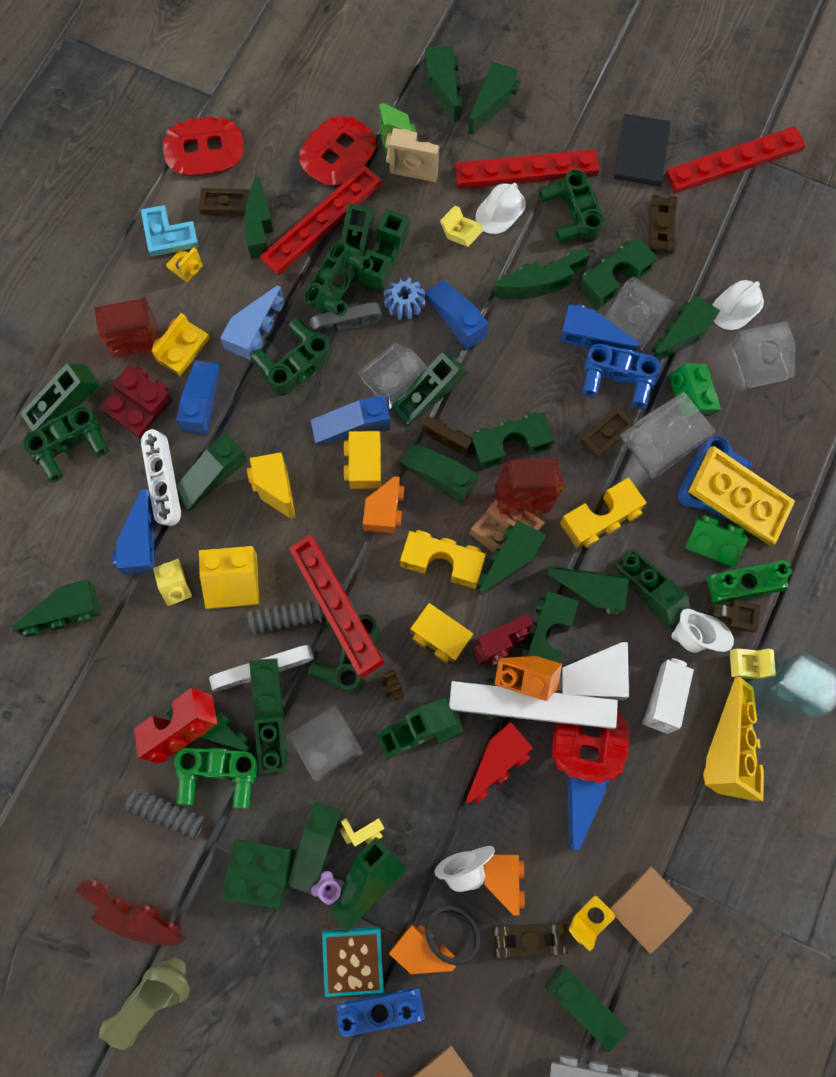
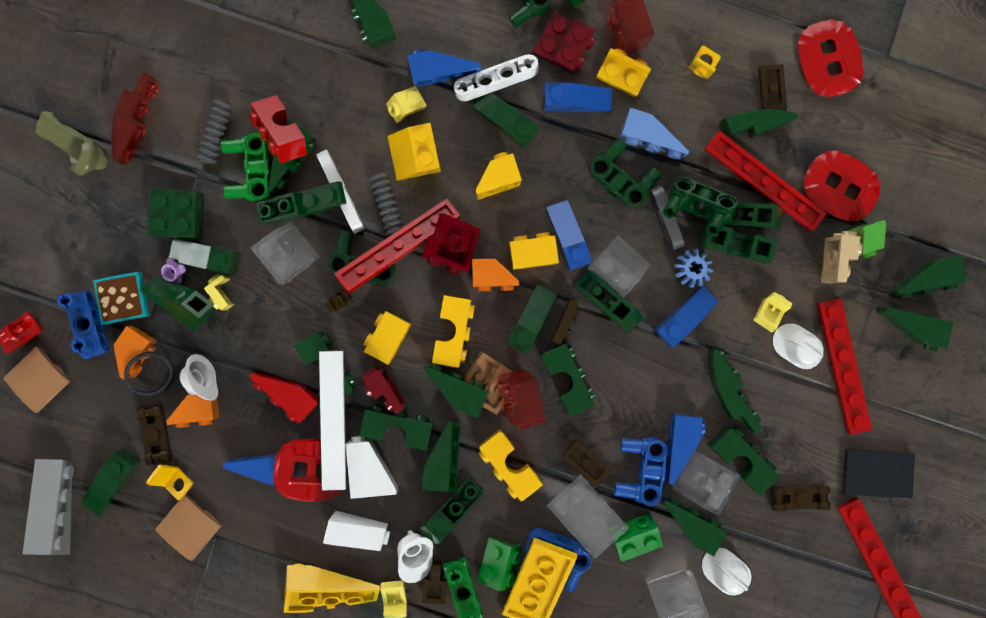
camera: 90 degrees right, 15 degrees up
medium azure plate [141,205,199,257] -> none
dark green arch [376,698,457,760] -> none
orange slope [495,656,562,701] -> none
dark green piece [538,169,604,243] -> none
none -> dark red plate [422,213,481,275]

